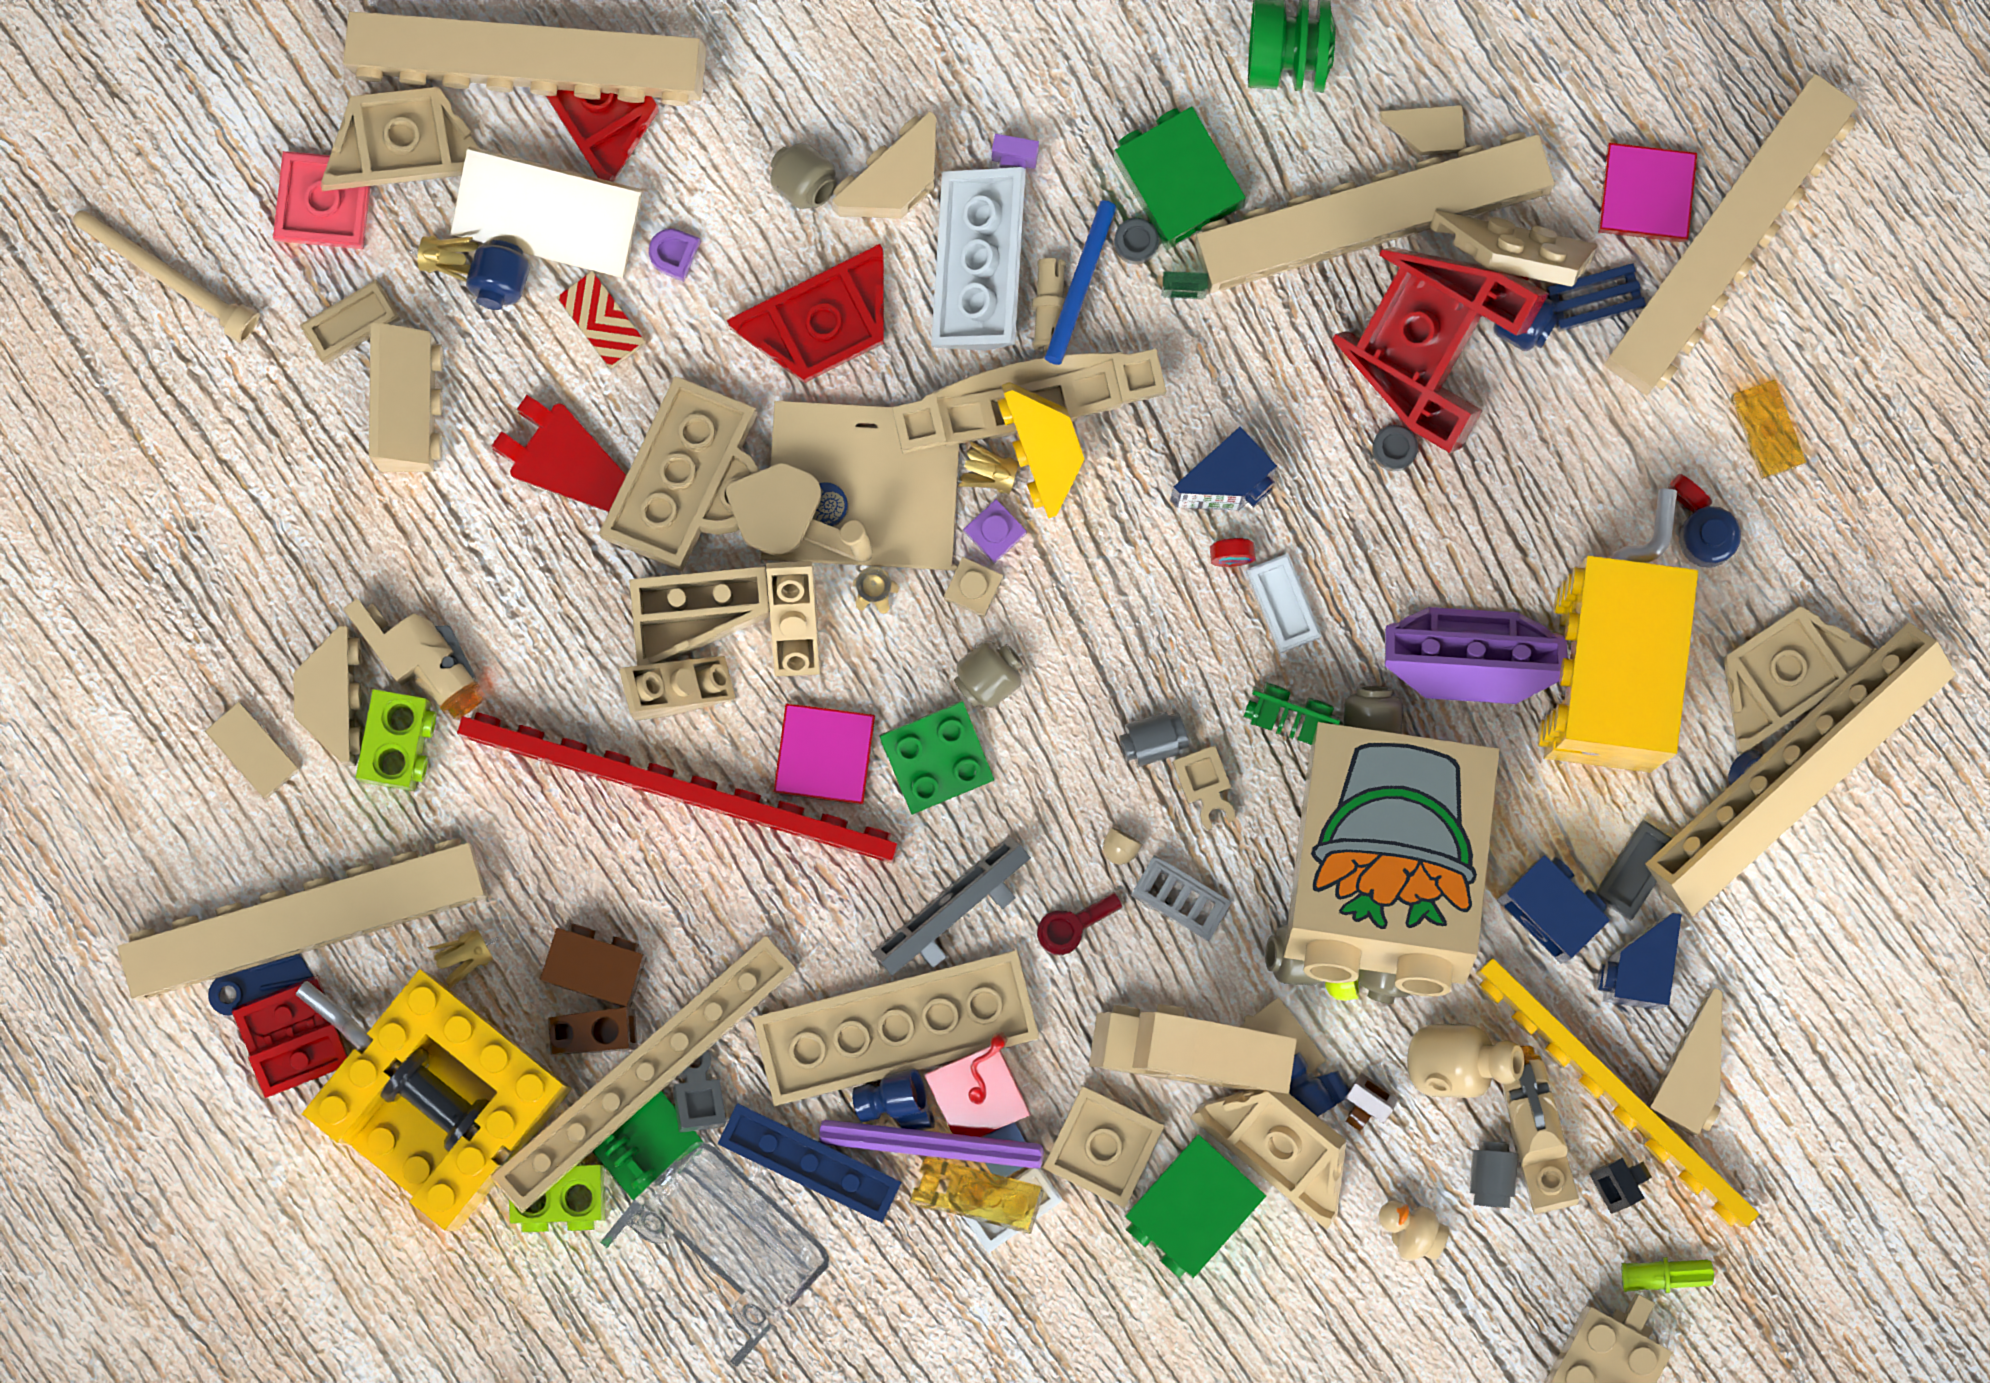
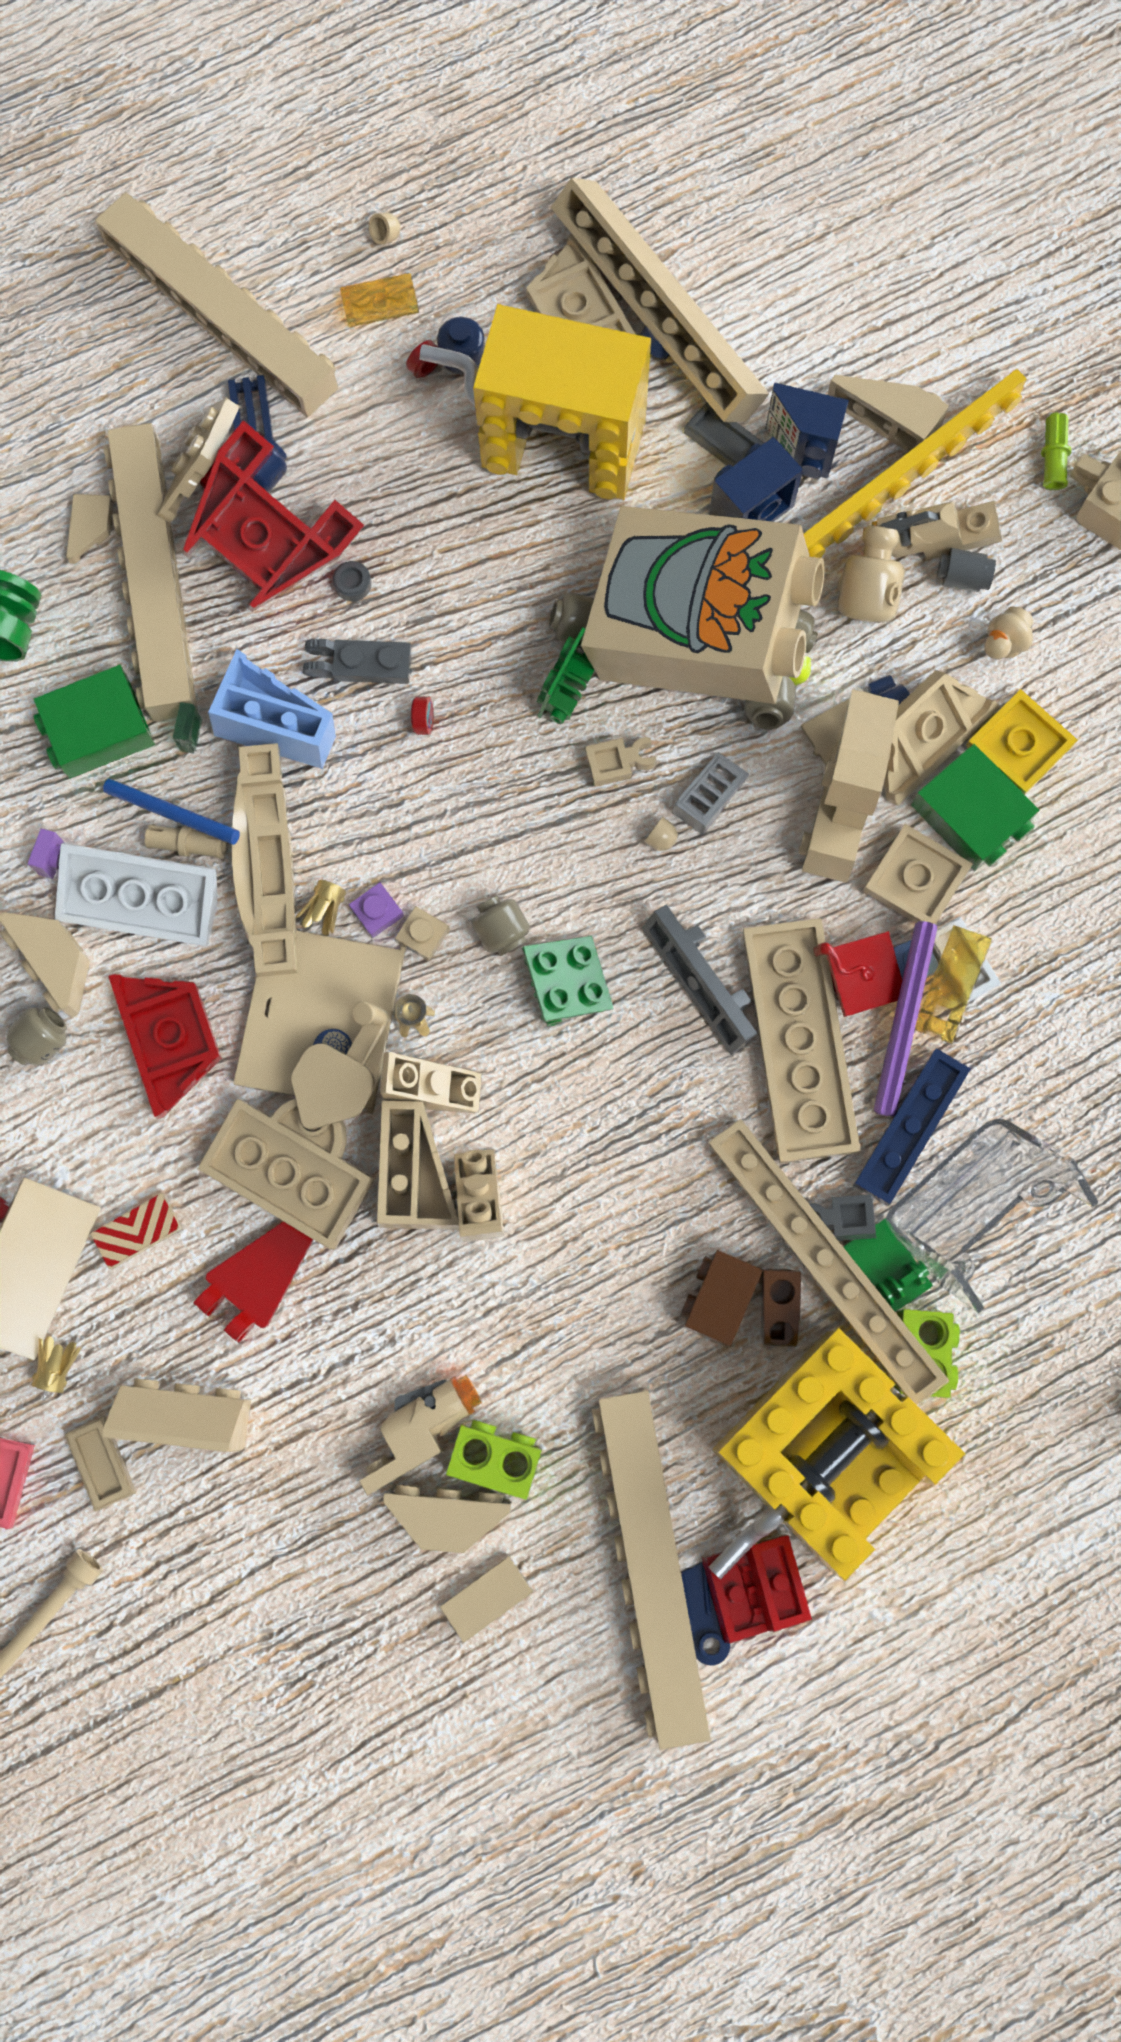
camera: 80 degrees left, 5 degrees down
pearl gold piece [427,928,499,989] -> none
red plate [457,712,898,864] -> none
dark blue head [466,240,530,310] -> none
medium lavender tile [649,229,701,282] -> none
dark pink tile [773,703,875,805] -> none
dark blue piece [852,1068,935,1130] -> none
yellow slope [997,382,1085,519] -> none
dark red plate [1037,892,1123,956] -> none
dark grey tile [1114,218,1159,265] -> none
dark grey brick [1119,712,1189,767] -> none
dark blue slope [1170,426,1277,511] -> none
white tile [1246,553,1322,654] -> none
tile [1345,1072,1398,1132] -> none
medium lavender wedge [1385,607,1568,704] -> none
black tile [1589,1158,1652,1214] -> none
dark pink tile [1598,143,1697,243] -> none
none -> light blue wedge [208,649,336,769]
none -> dark grey hinge [303,639,412,684]
none -> tan hinge [369,212,401,245]
none -> yellow plate [966,689,1078,795]

